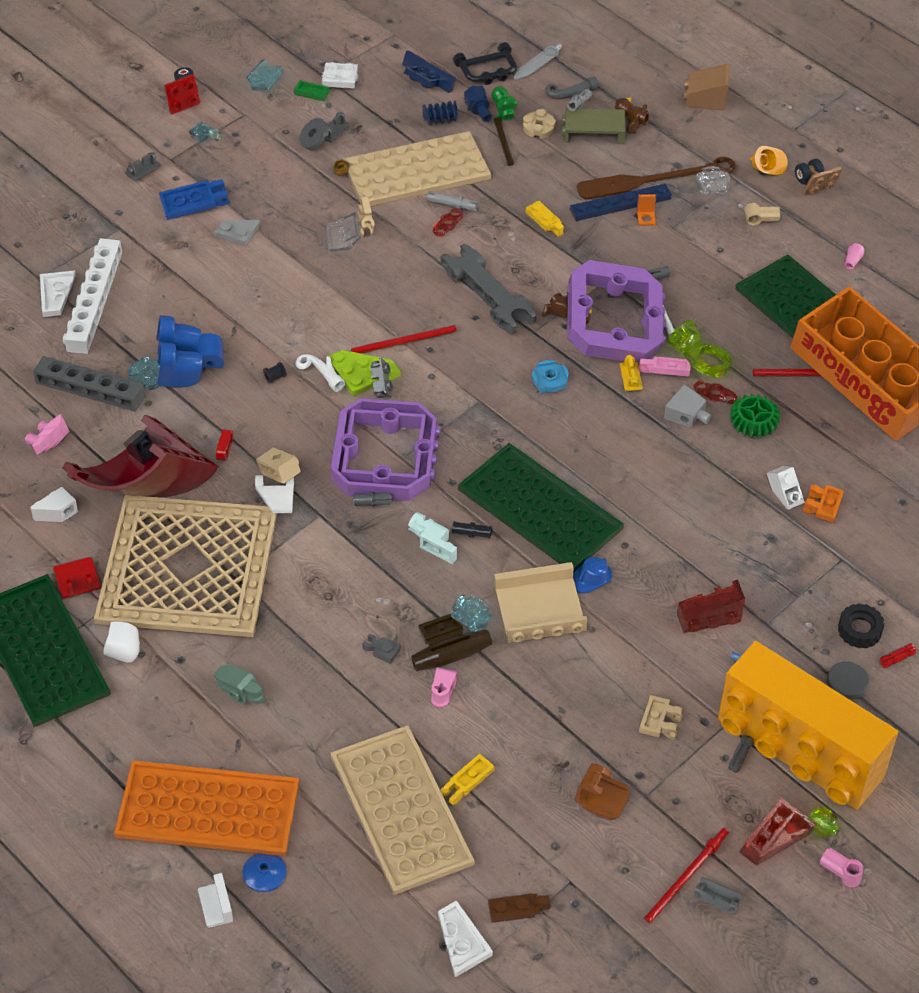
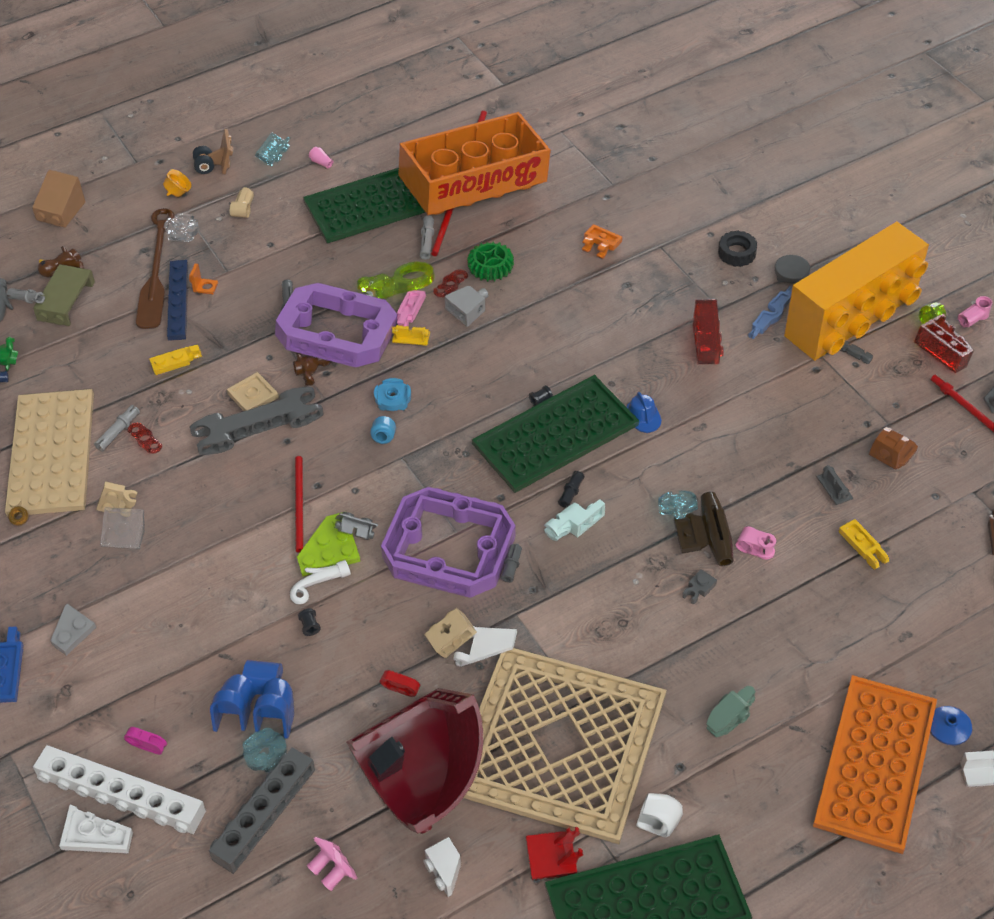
camera: 75 degrees left, 0 degrees up
tan plate [330,725,475,895] -> none
dark brown bar [494,117,514,166] -> none
tan panel [494,562,587,643] -> none
tan plate [523,109,556,138] -> none
tan plate [639,695,683,739] -> none
white slope [767,466,805,509] -> none
red axle [879,643,917,668] -> none
none -> dark pink piece [124,727,167,755]
none -> tan plate [227,372,279,411]
none -> clear light blue bracket [255,133,290,167]
none -> dark azure head [370,416,396,444]
none -> light grey pin [420,215,434,260]
none -> black bush [529,385,553,406]
none -> dark grey hinge [817,465,853,505]

